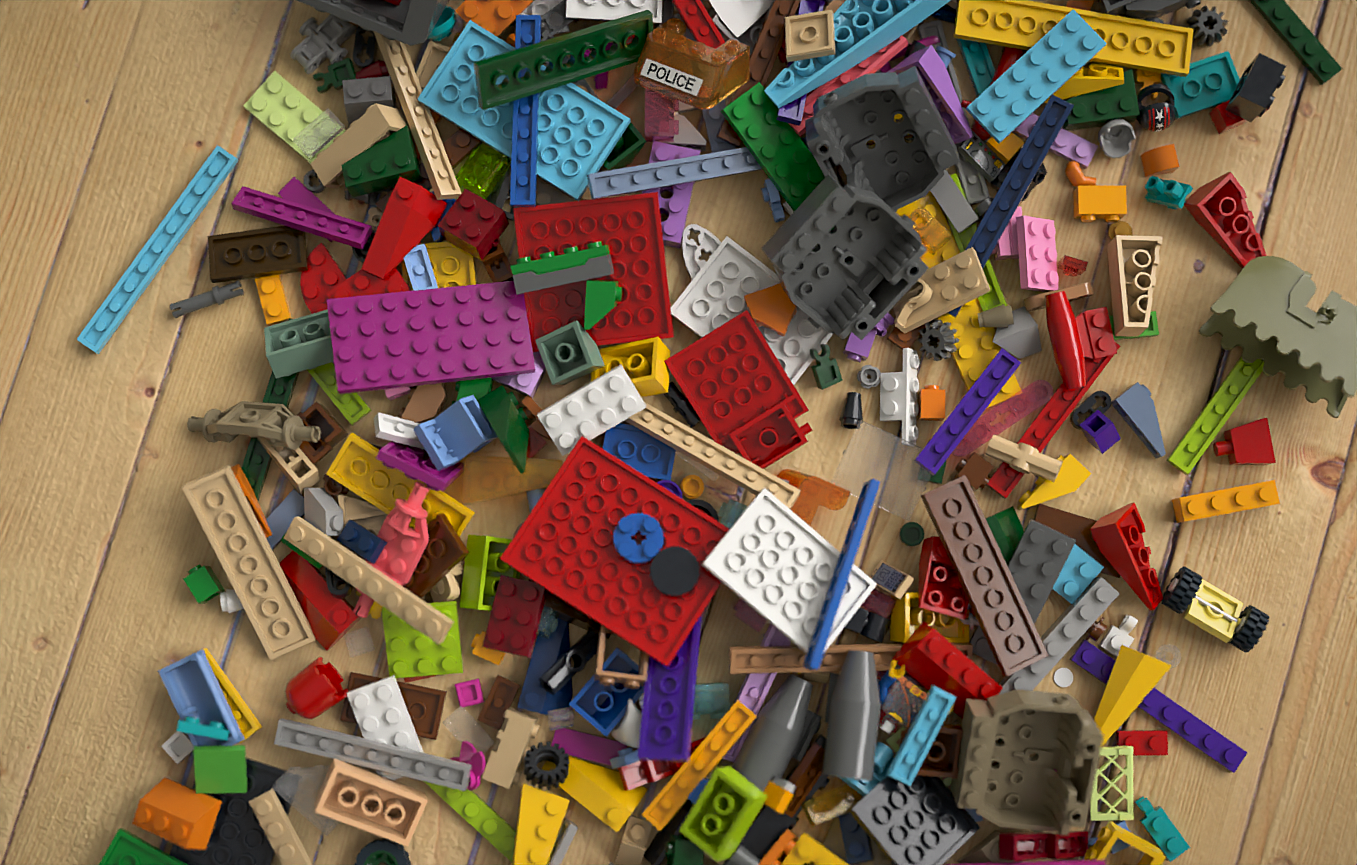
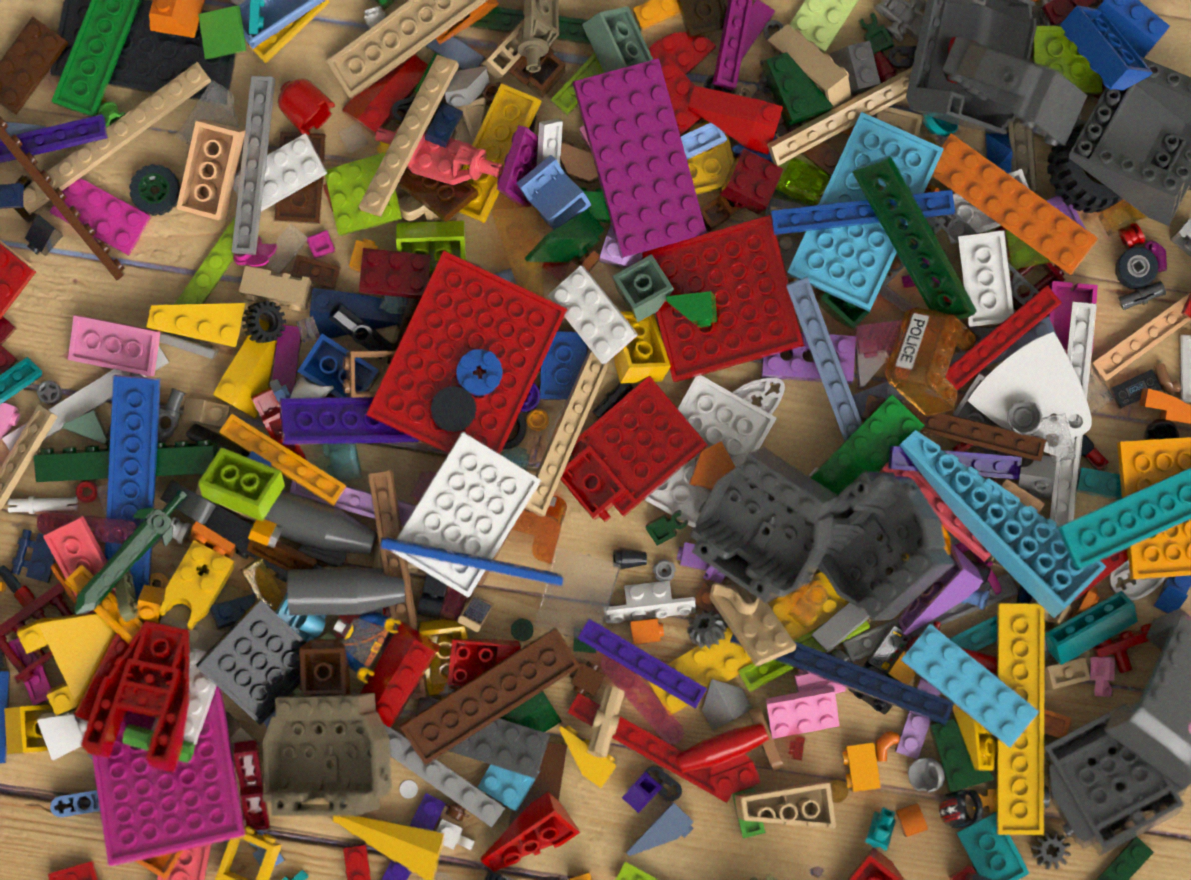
camera: 85 degrees right, 0 degrees up
clear plate [292,108,346,159] -> none
piece [511,241,614,294] -> none
medium blue plate [761,179,785,223] -> none
tan tile [785,9,835,62] -> none
medium azure tile [887,685,956,786] -> none
dark tan cone [977,304,1014,328] -> none
yellowish green window [1090,746,1134,821] -> none

